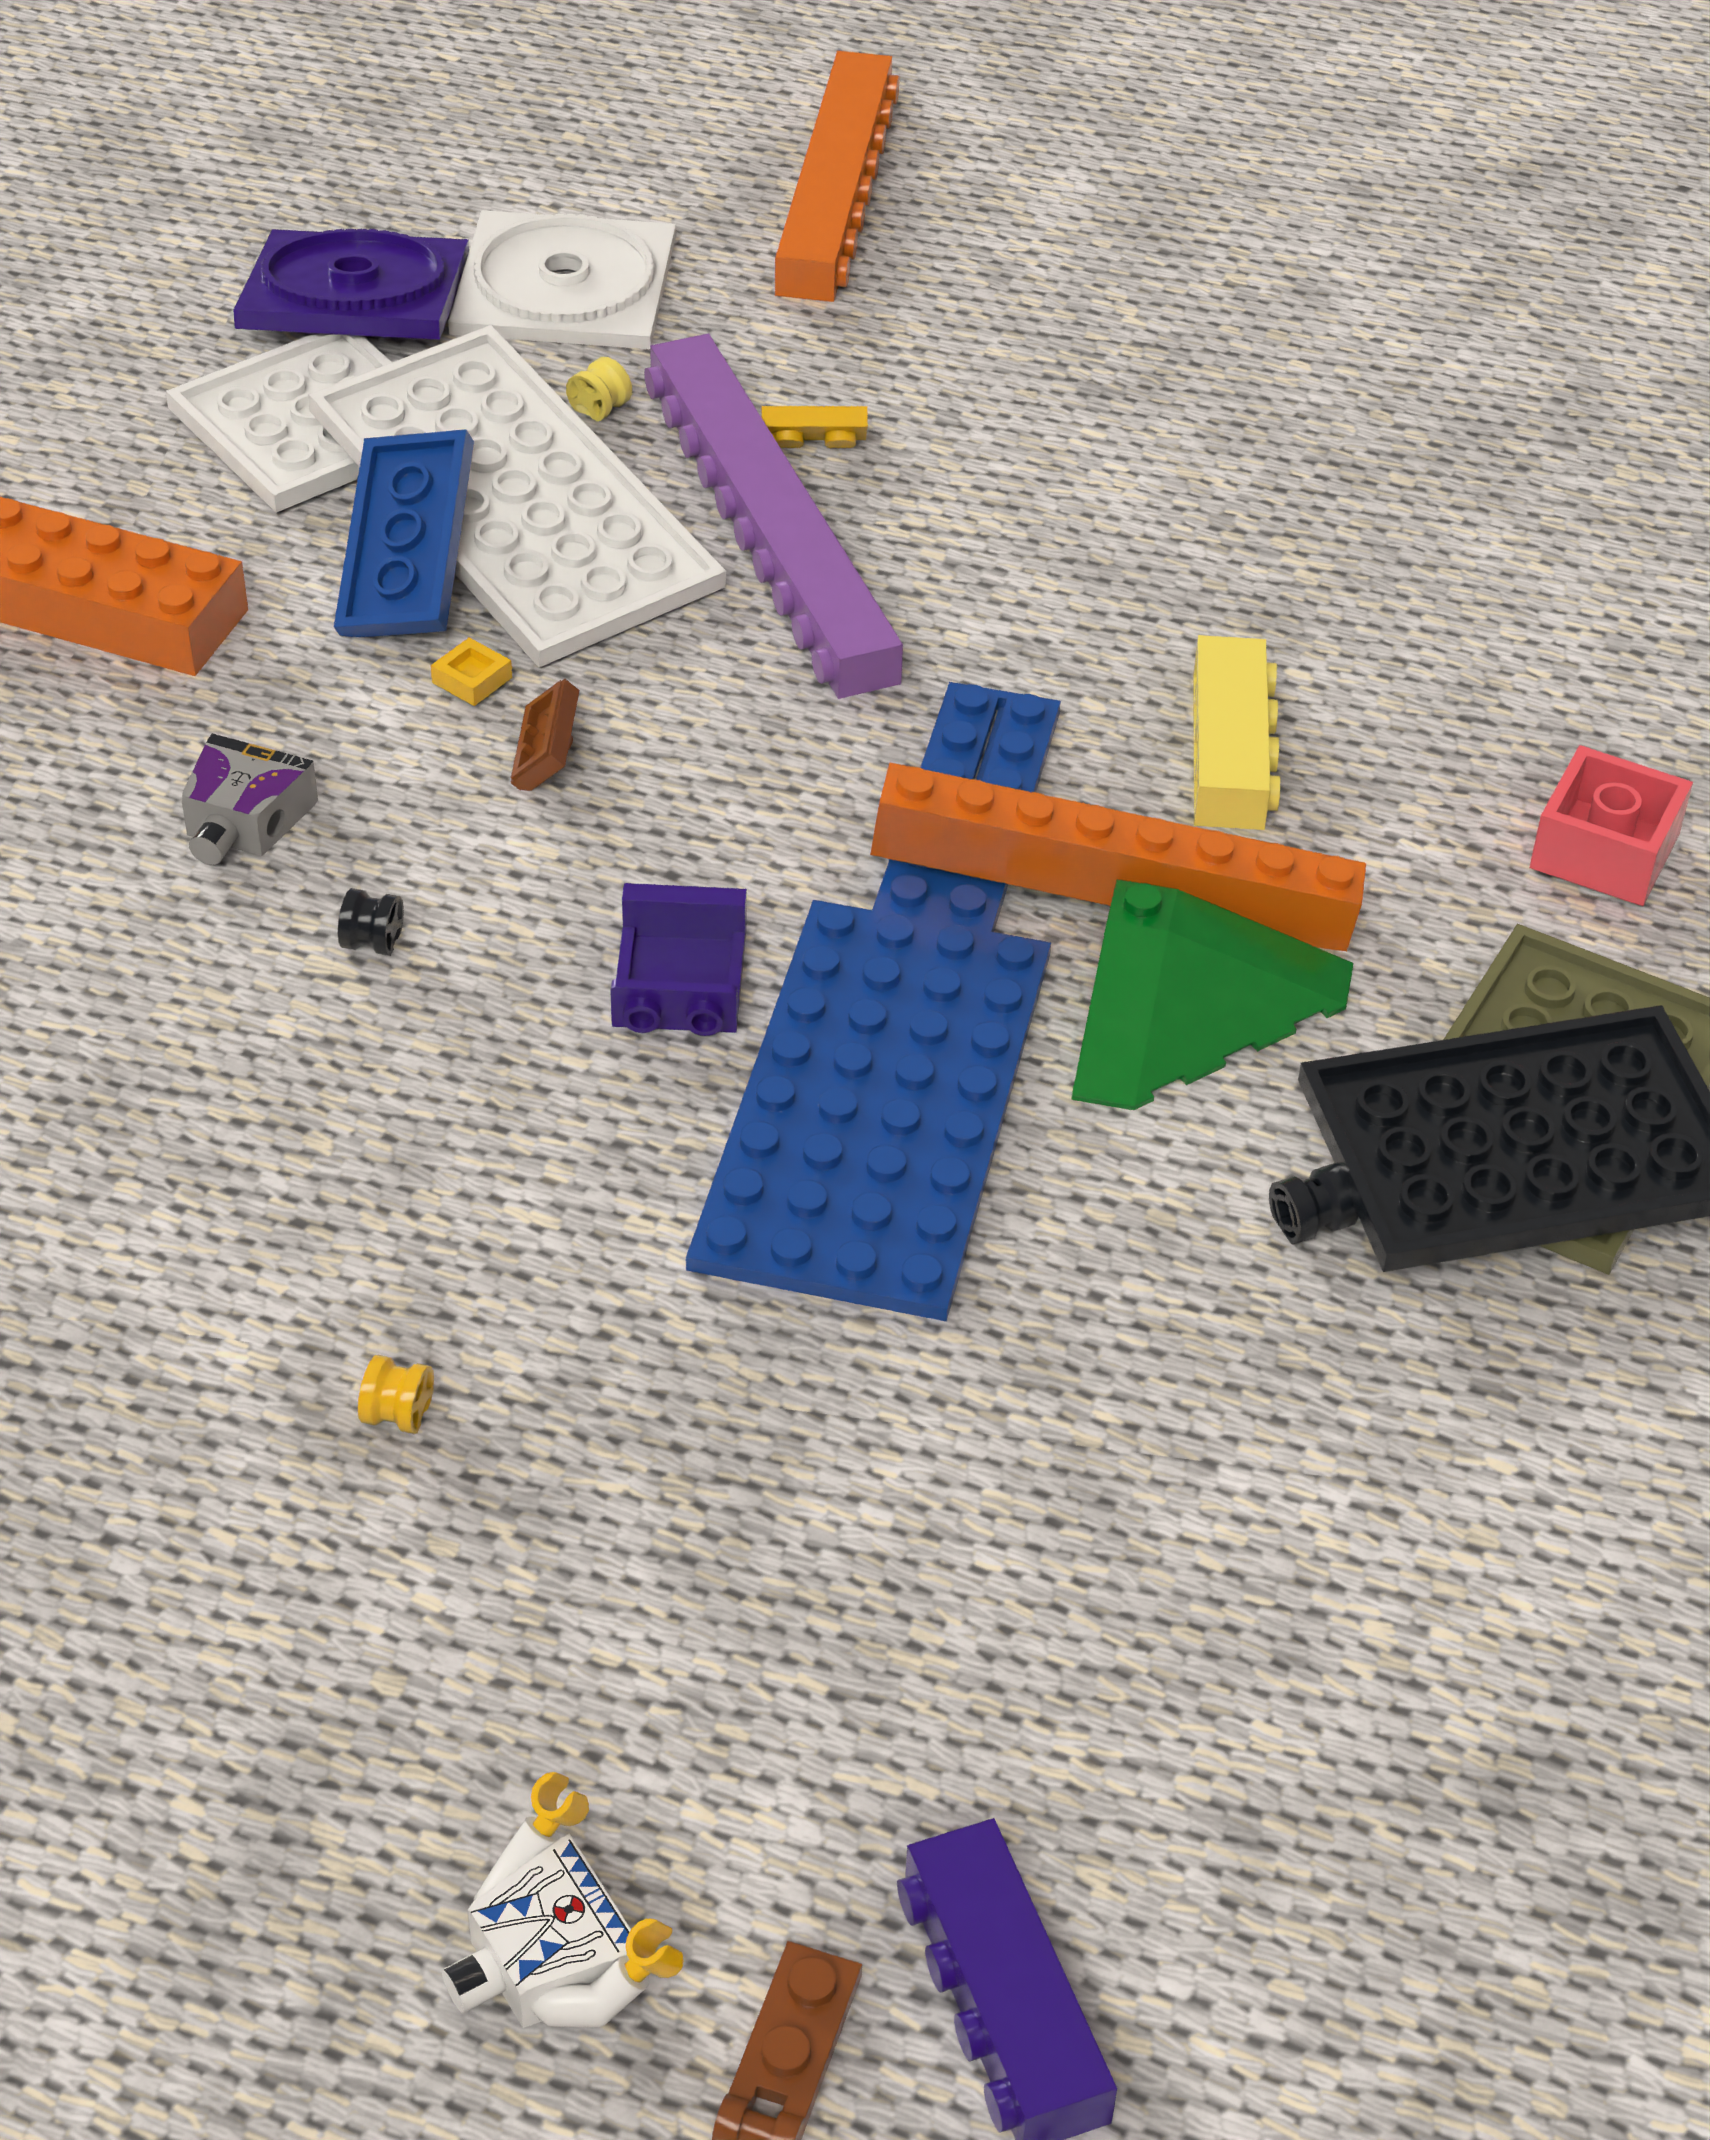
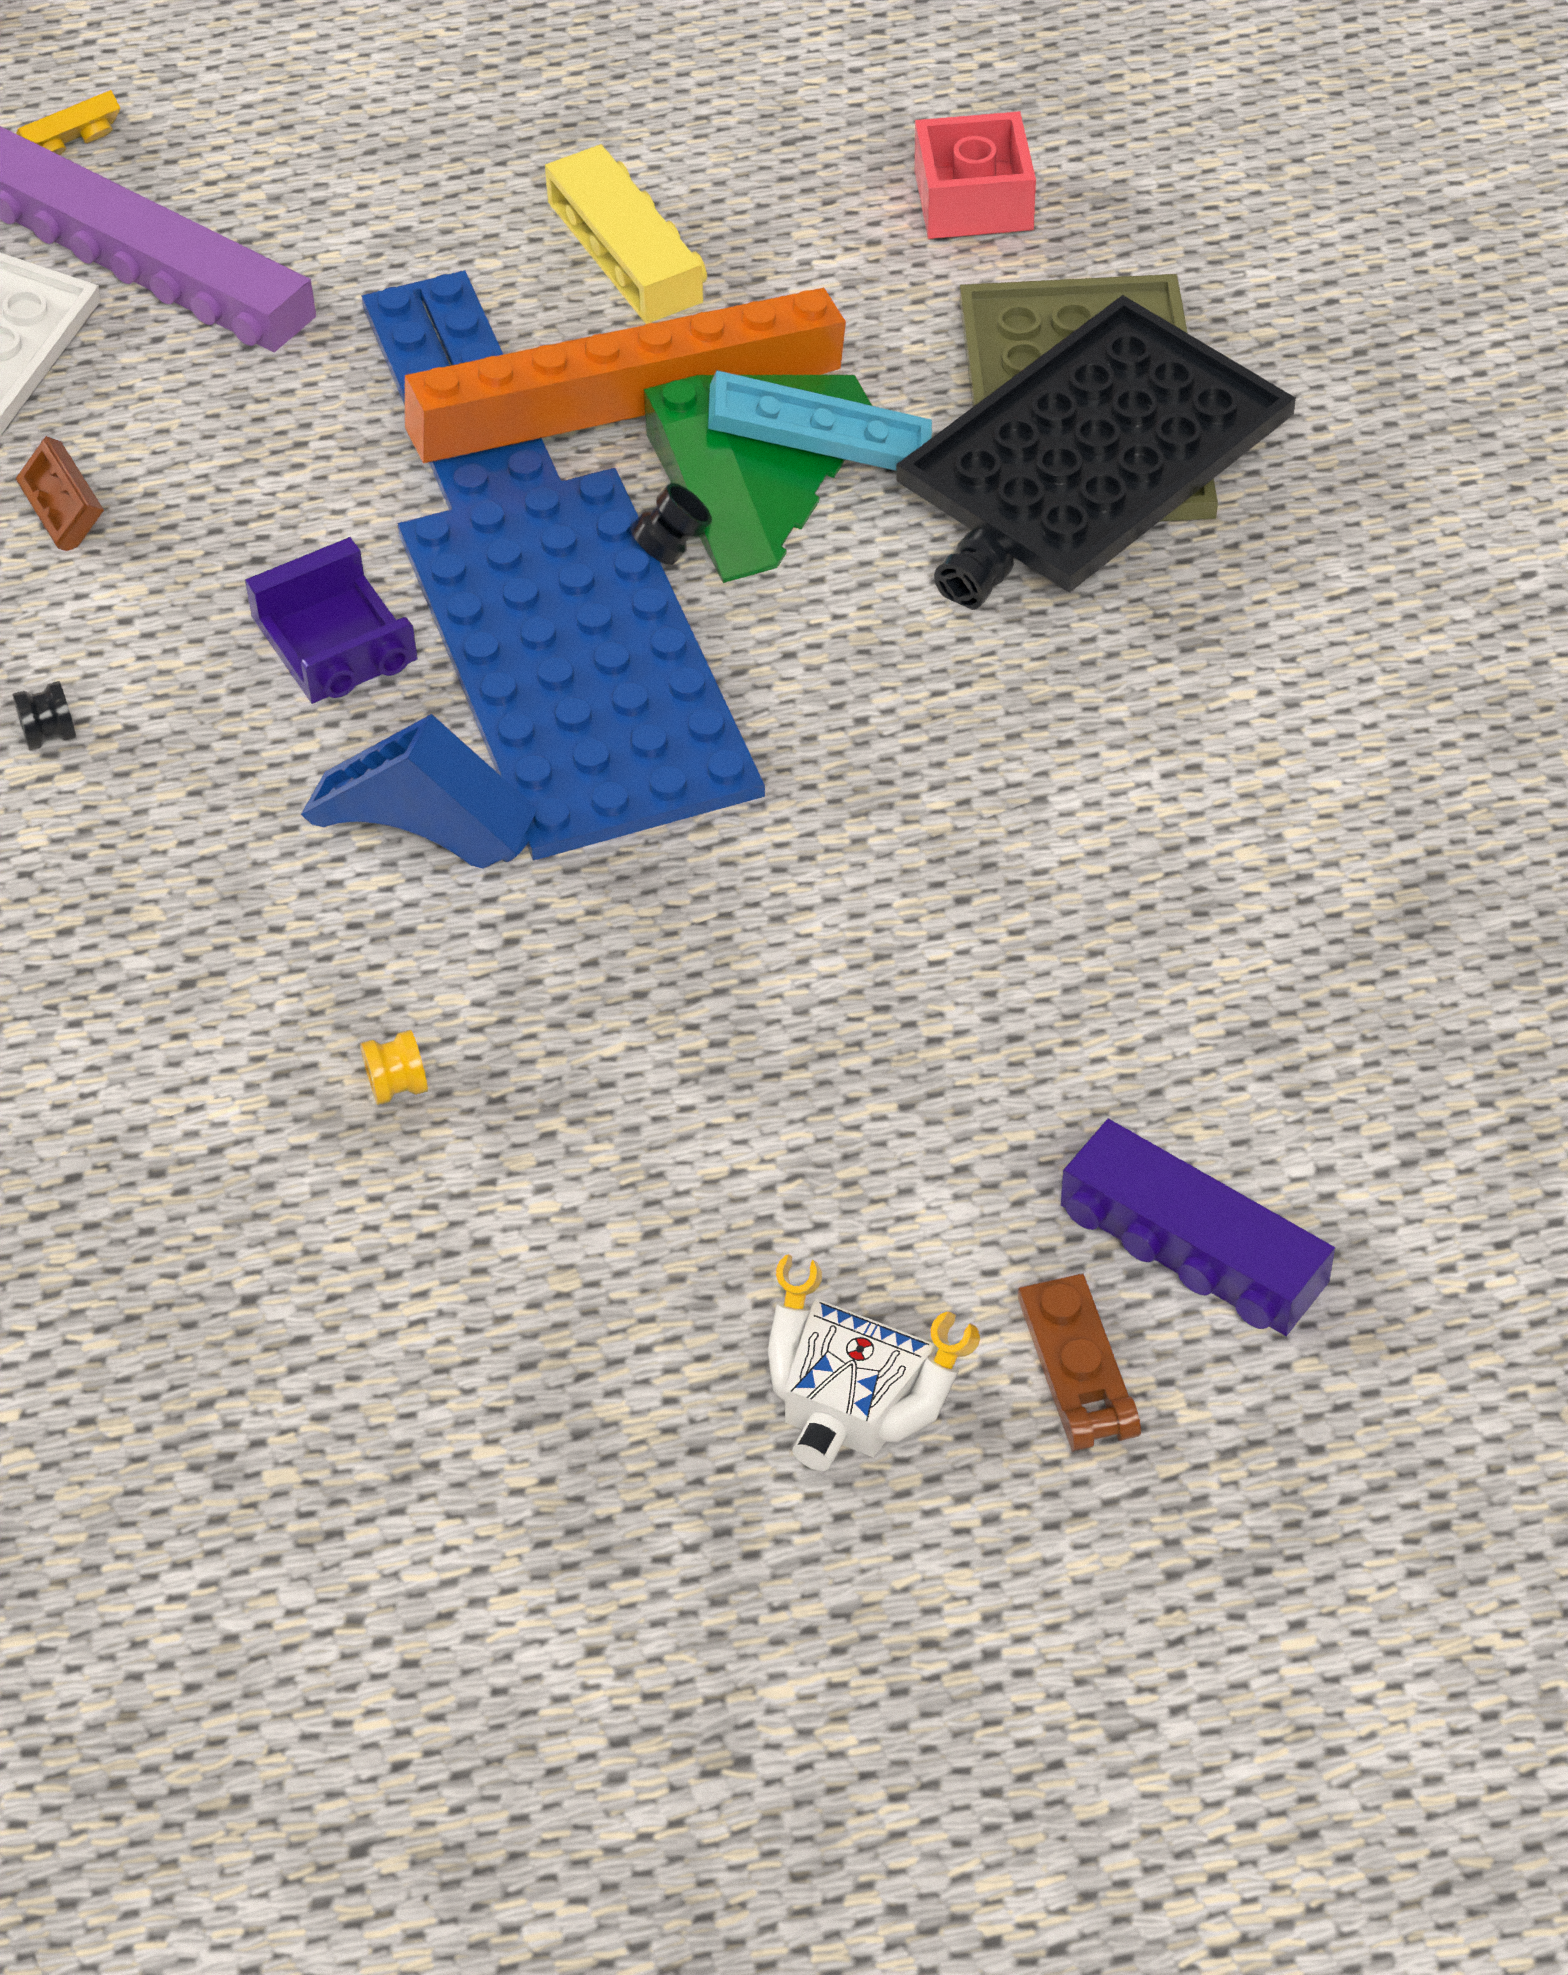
camera: 30 degrees left, 5 degrees up
none -> blue arch [301,714,537,869]
none -> black wheel [631,483,712,565]
none -> medium azure plate [708,370,932,471]

